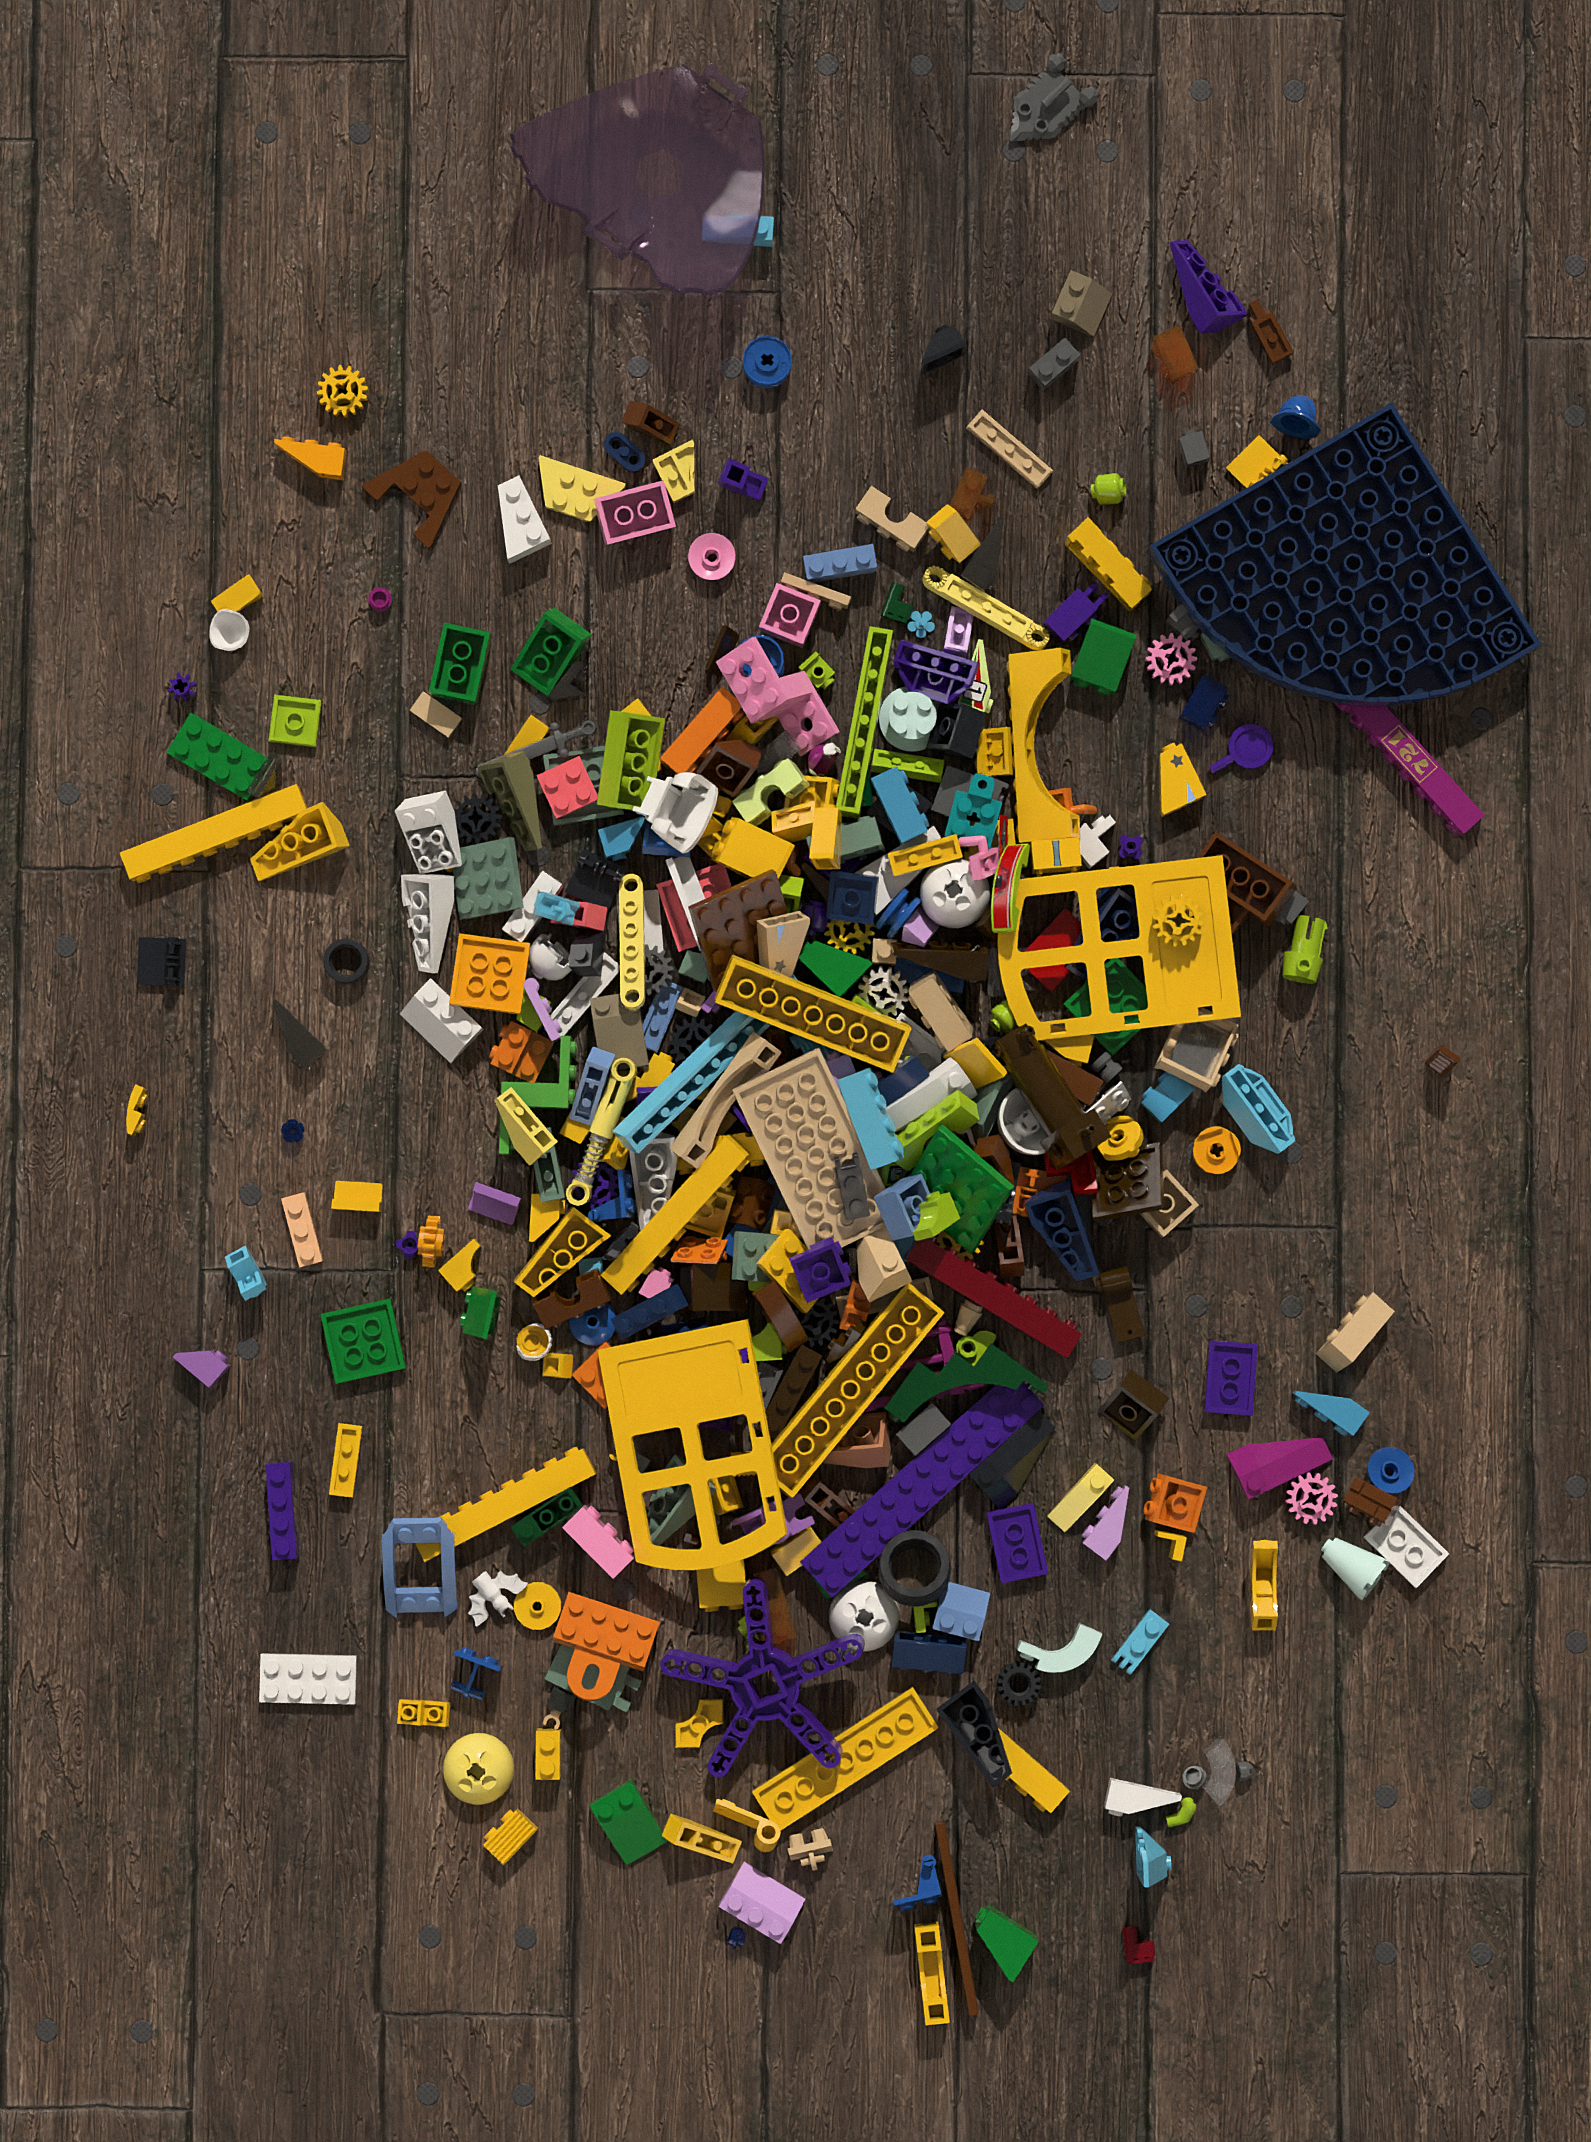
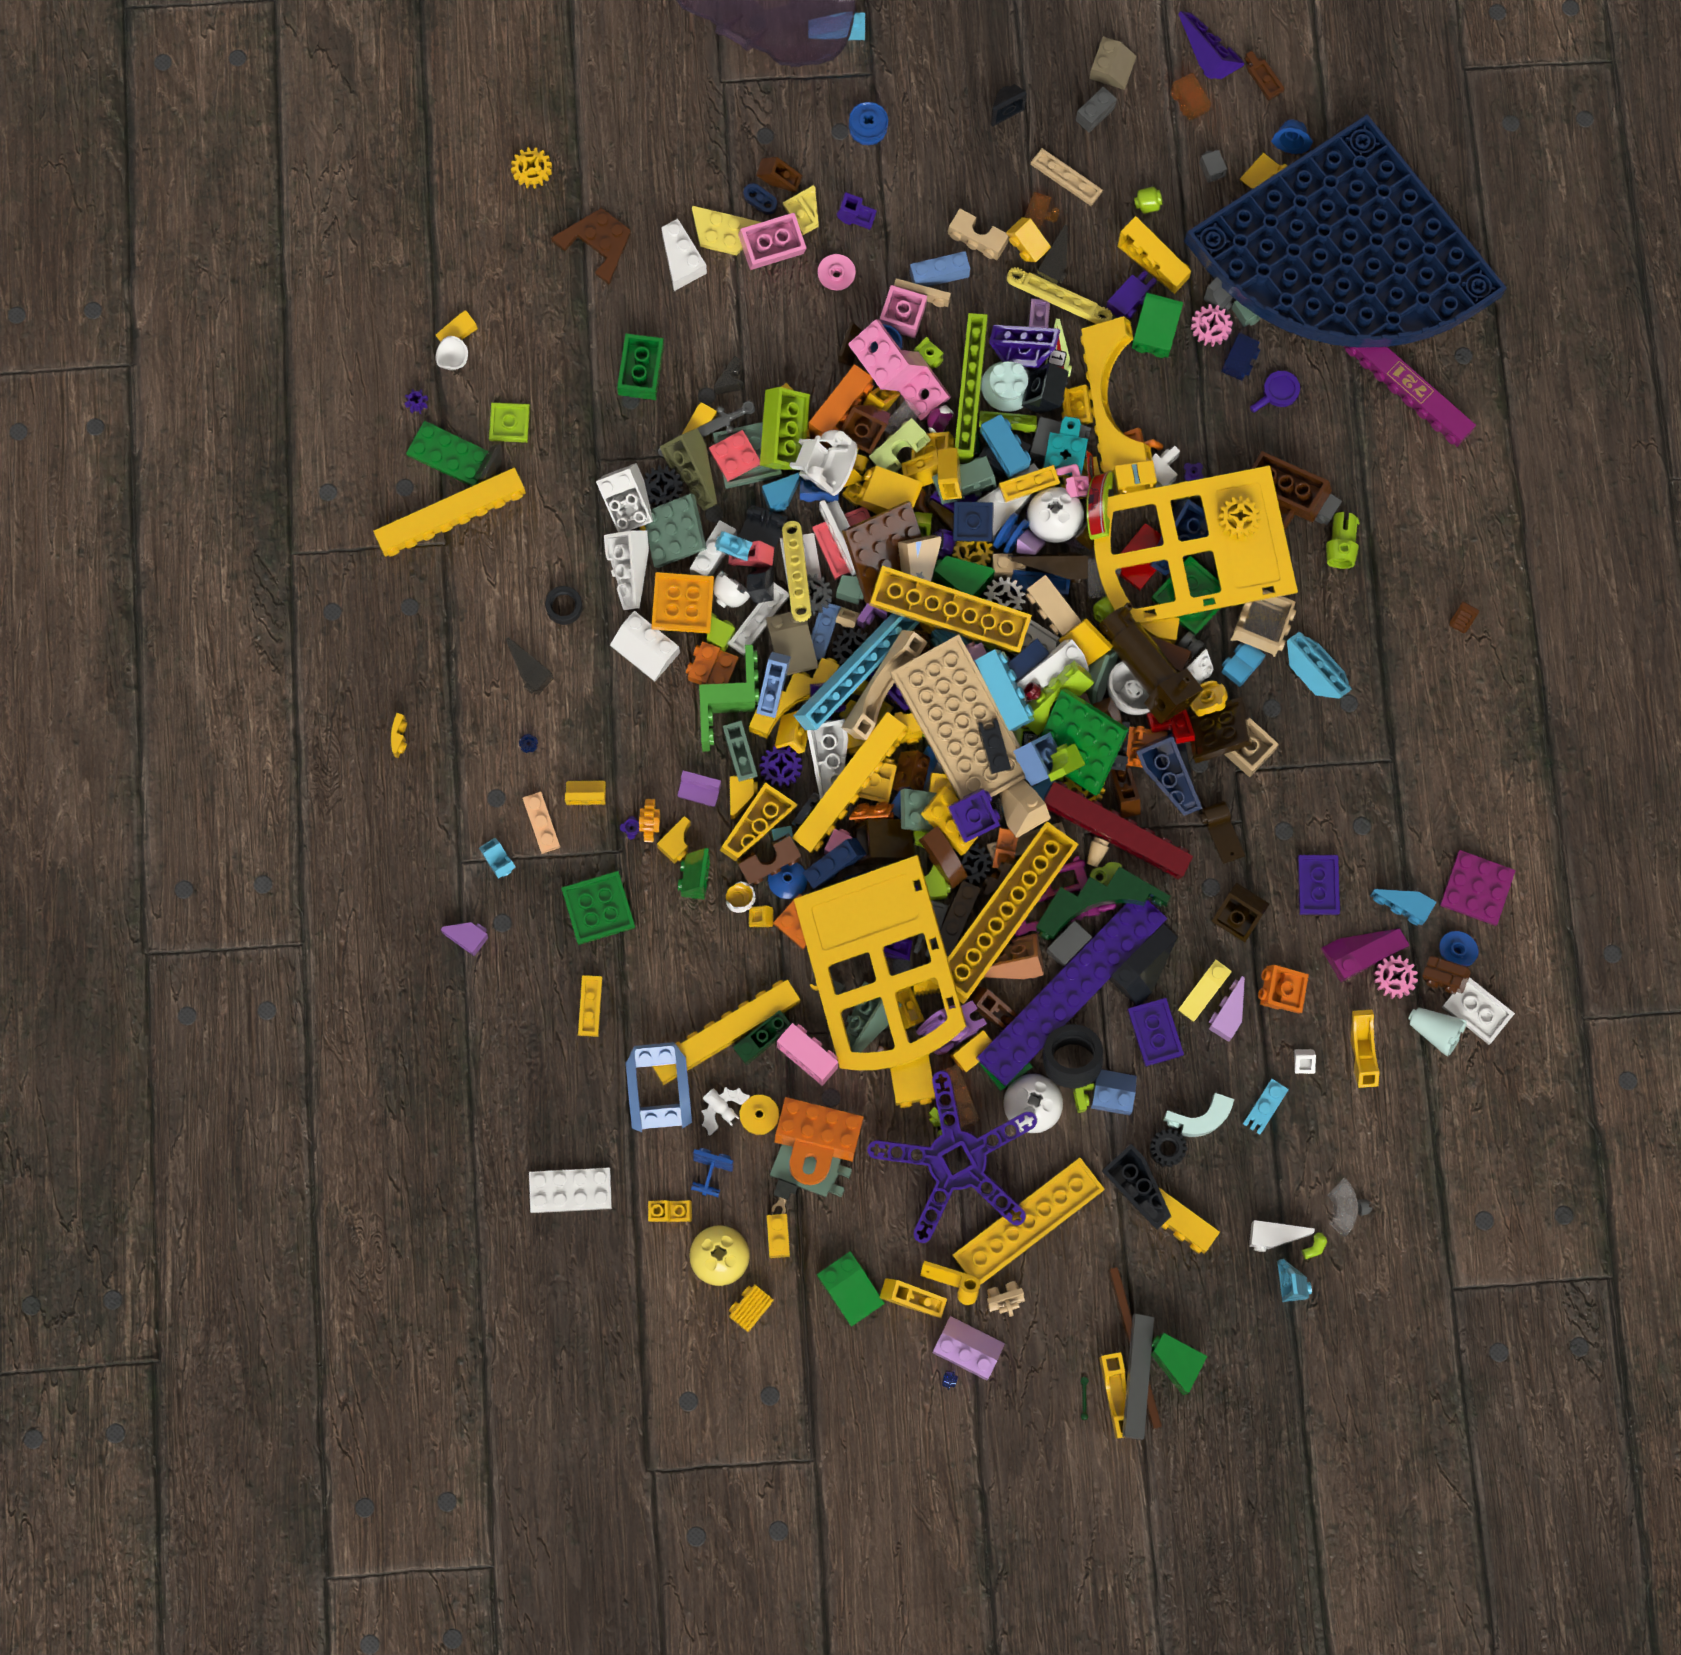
camera: 10 degrees left, 10 degrees down
black hinge [137,937,186,986] -> none
yellow wedge [250,802,350,881] -> none
dark purple arch [265,1461,299,1560] -> none
light orange slope [274,437,347,480] -> none
magenta plate [368,588,392,611] -> none
tan tile [410,691,462,738] -> none
light yellow slope [494,1087,558,1166] -> none
green slope [510,607,592,696] -> none
lavender plate [524,978,563,1043] -> none
light yellow piece [566,1058,637,1206] -> none
blue plate [588,1169,638,1223] -> none
yellow tile [676,1699,724,1748] -> none
dark green piece [880,582,914,625] -> none
dark blue brick [892,1630,966,1675] -> none
blue plate [893,1855,942,1911] -> none
medium azure plant [907,611,935,638] -> none
dark red piece [1122,1925,1156,1964] -> none
yellow panel [1154,1529,1187,1561] -> none
yellow slope [1158,743,1207,817] -> none
dark grey plate [1183,1766,1207,1790] -> none
light orange plate [1192,1126,1241,1174] -> none
tan wedge [1316,1292,1395,1373] -> none
none -> dark red plate [1024,682,1041,700]
none -> dark green hinge [1080,1377,1089,1420]
none -> dark grey tile [1122,1314,1154,1440]
none -> white slope [1294,1049,1316,1073]
none -> magenta plate [1440,850,1516,926]

